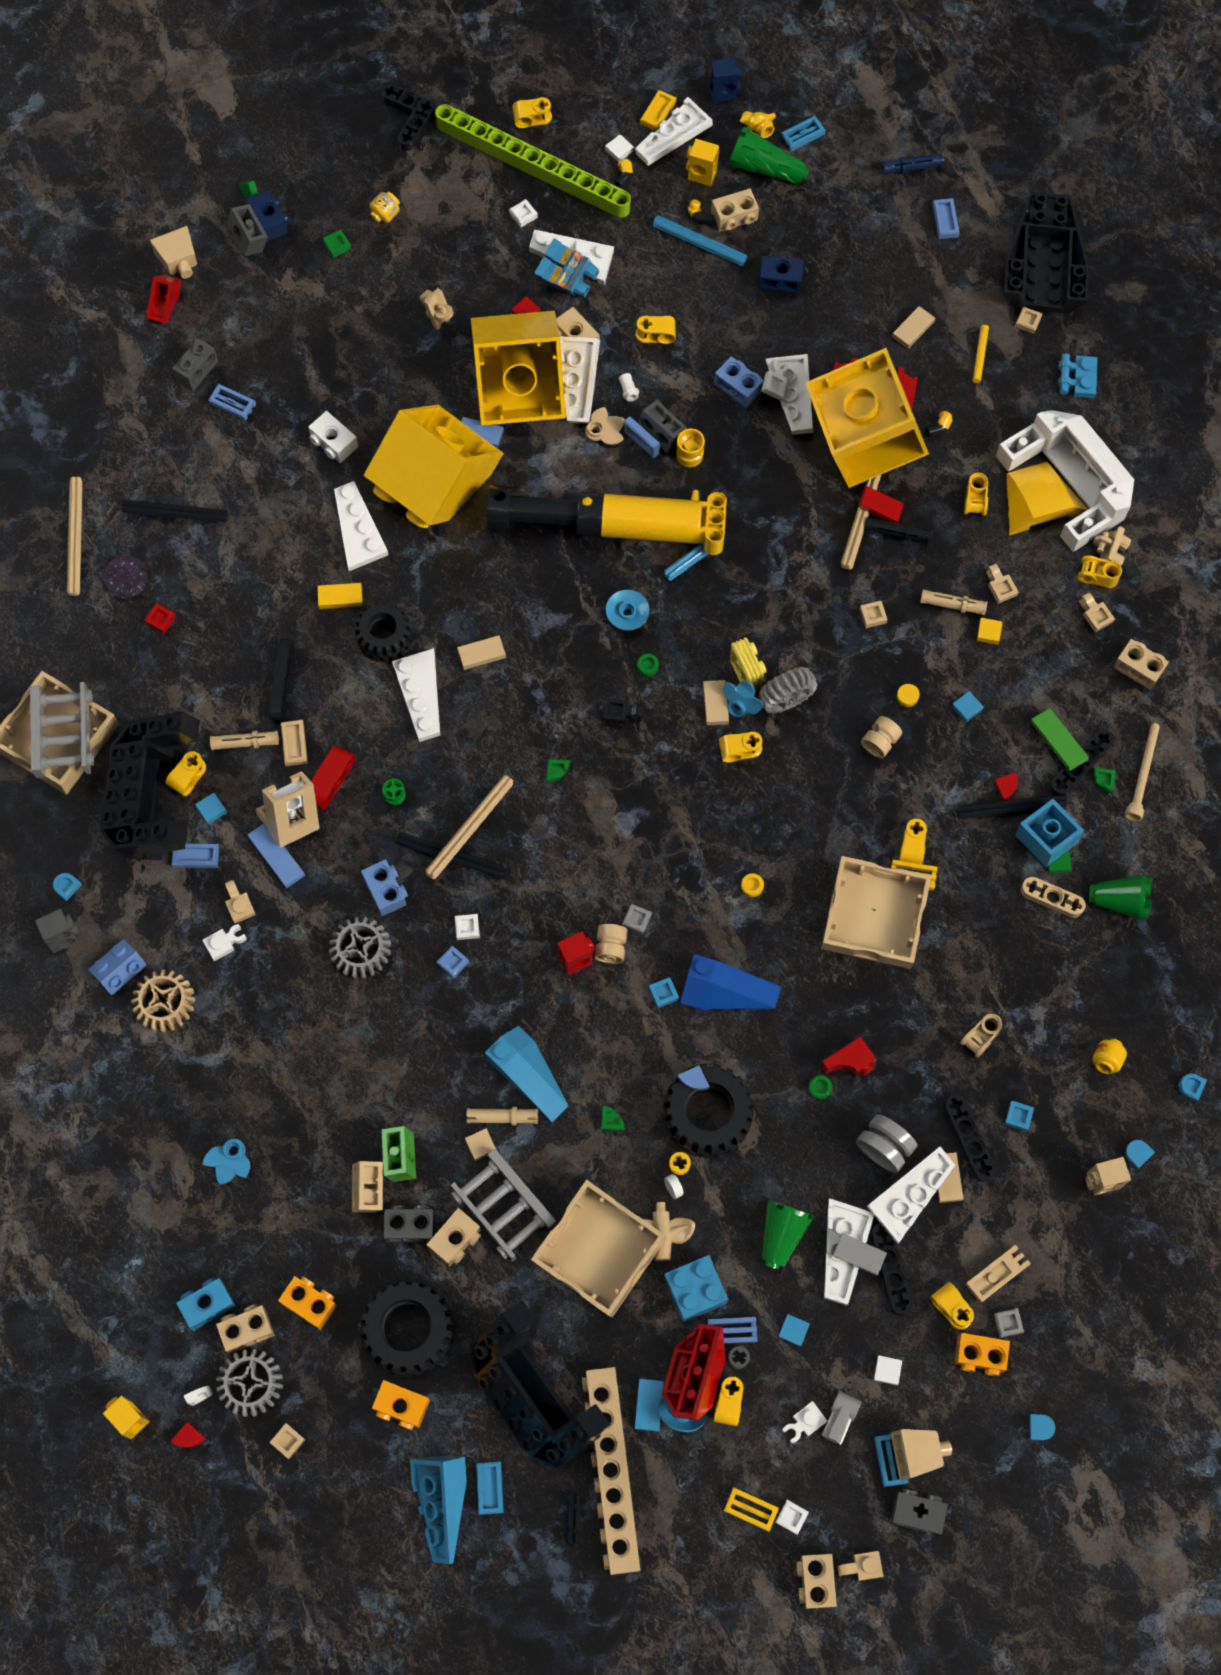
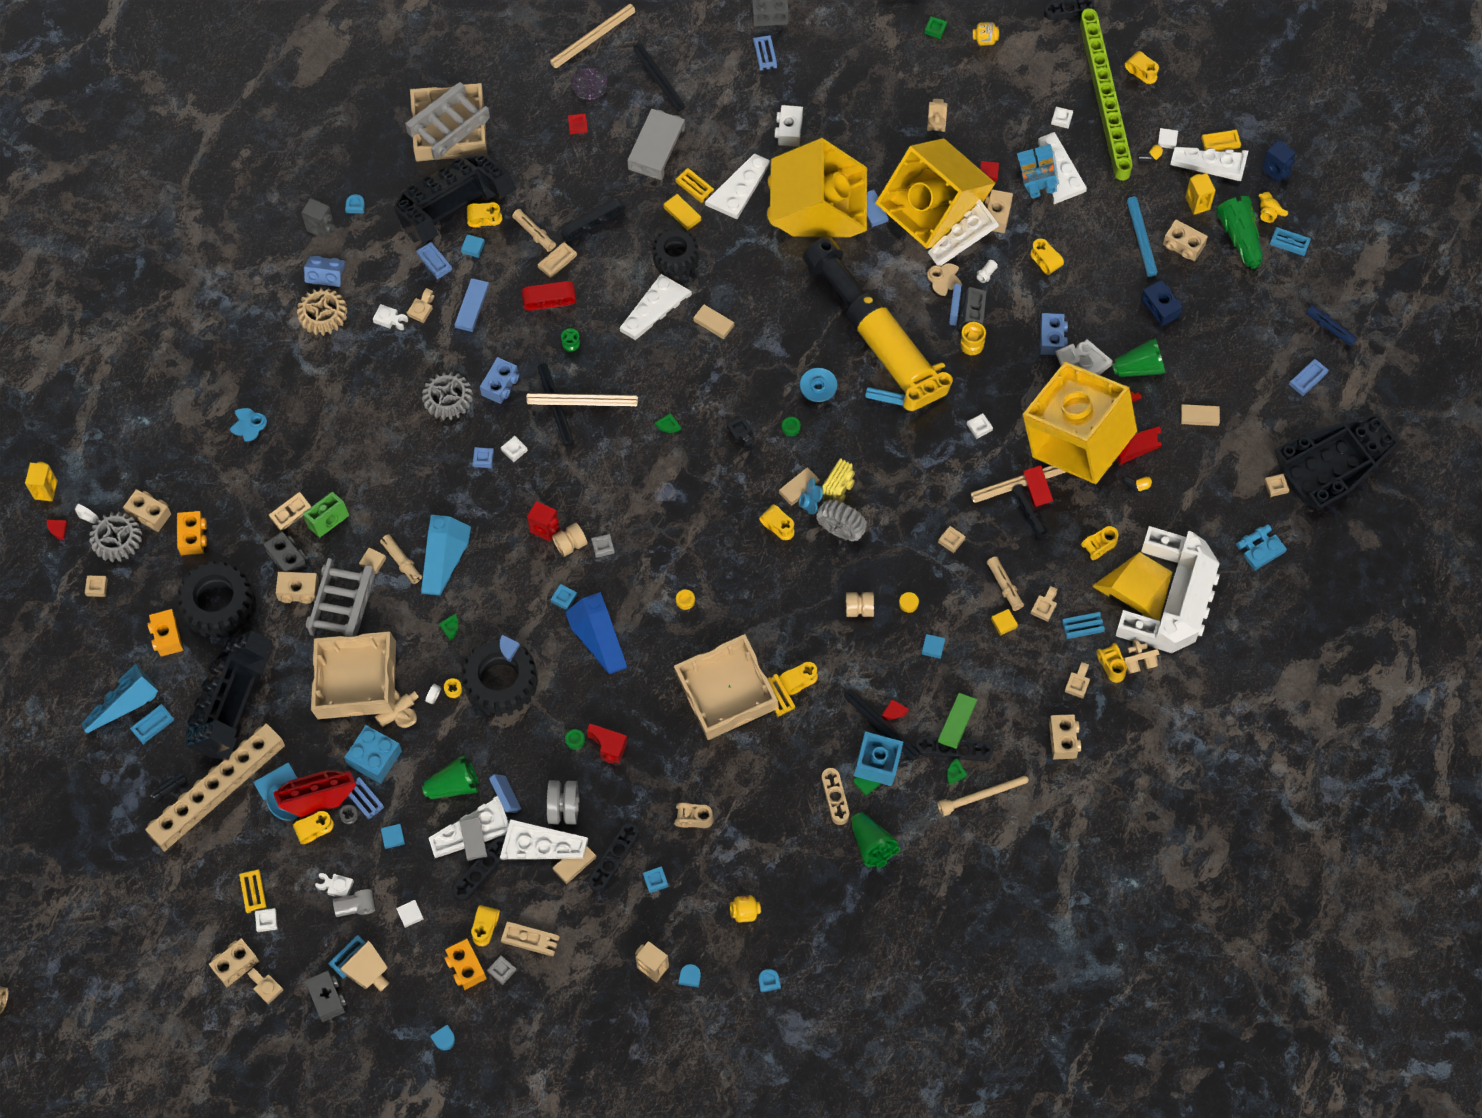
camera: 55 degrees right, 5 degrees down
dark azure brick [176,1278,236,1331] -> none
tan brick [256,771,320,848] -> none
arm [688,200,714,225] -> none
yellow bar [972,325,989,383] -> none
none -> medium blue tile [489,774,521,813]
none -> light grey panel [628,109,685,180]
none -> yellow tile [675,168,714,203]
none -> white tile [967,413,993,439]
none -> dark azure tile [1062,612,1105,639]
none -> green cone [1112,338,1165,377]

